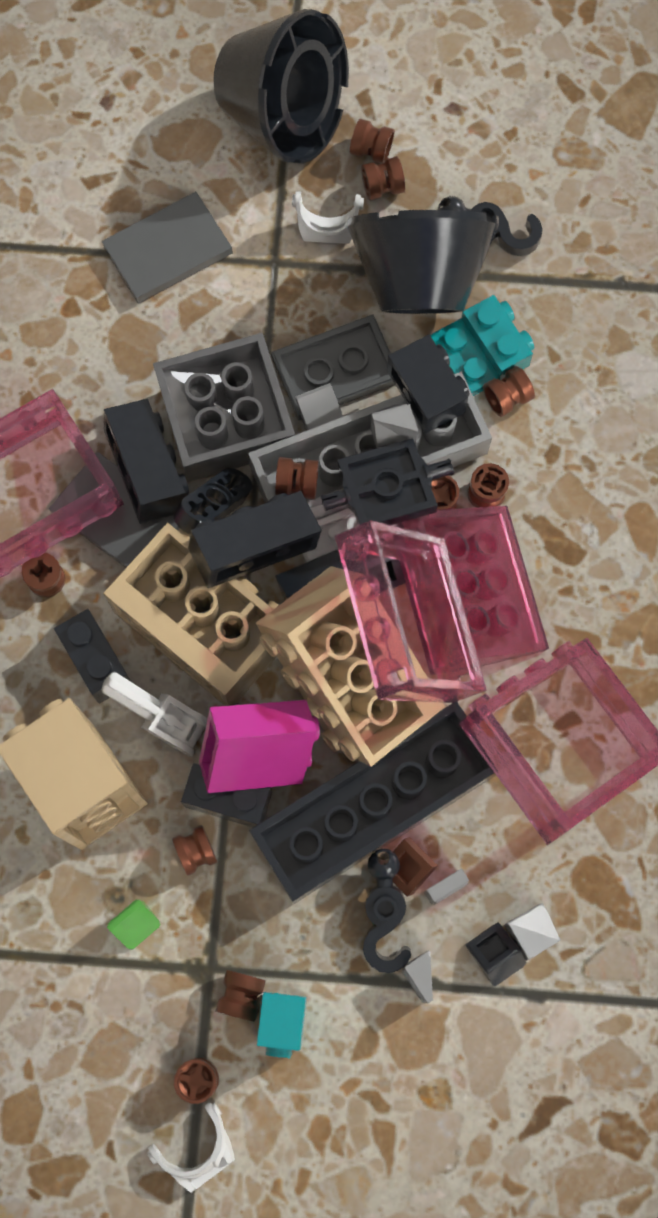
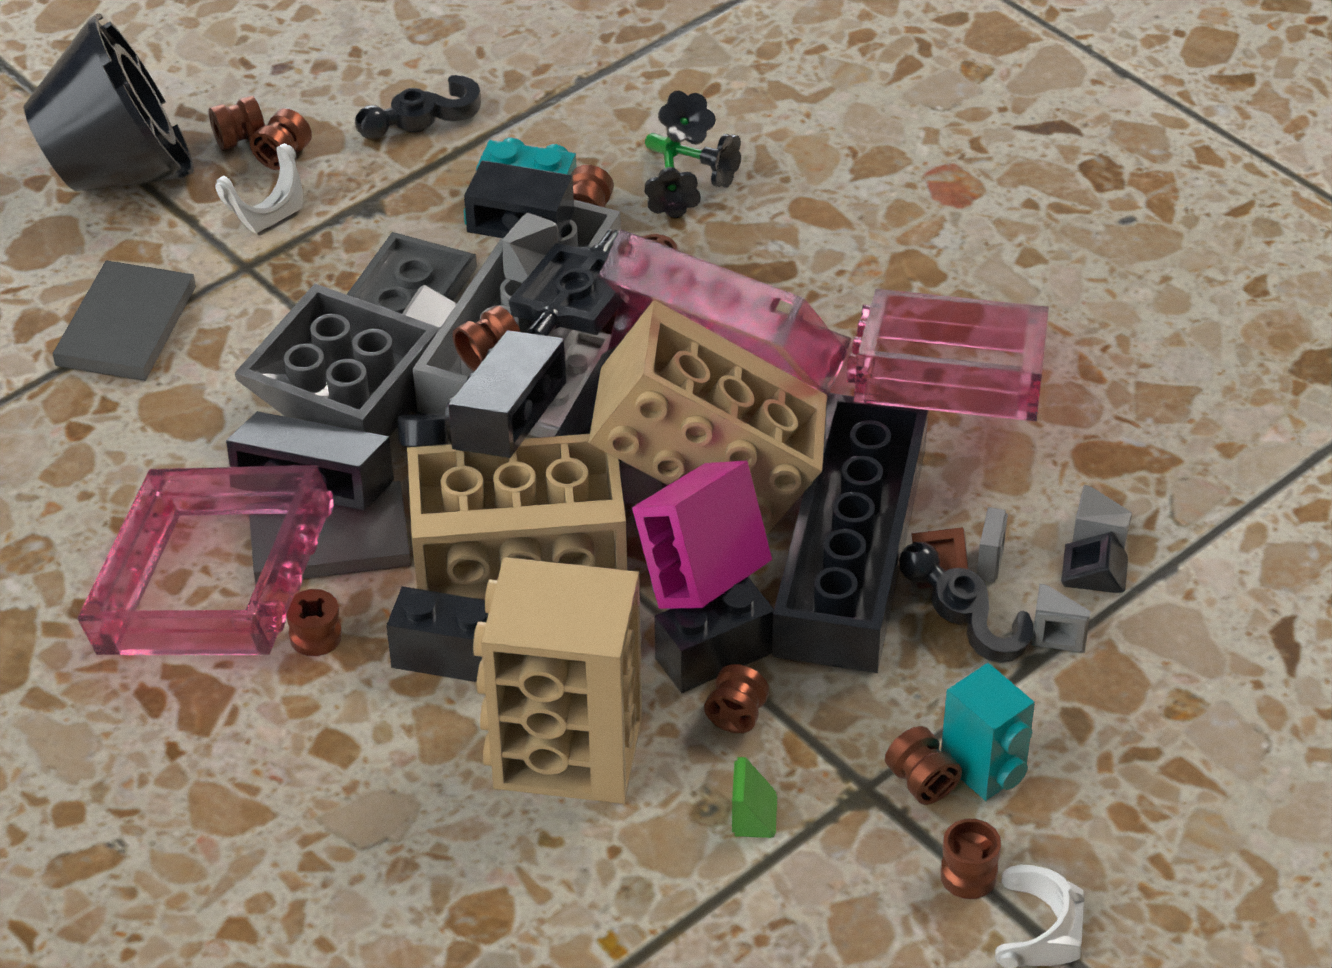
camera: 45 degrees left, 30 degrees down
black cone [347,210,499,314] -> none
none -> black plant [644,90,741,218]

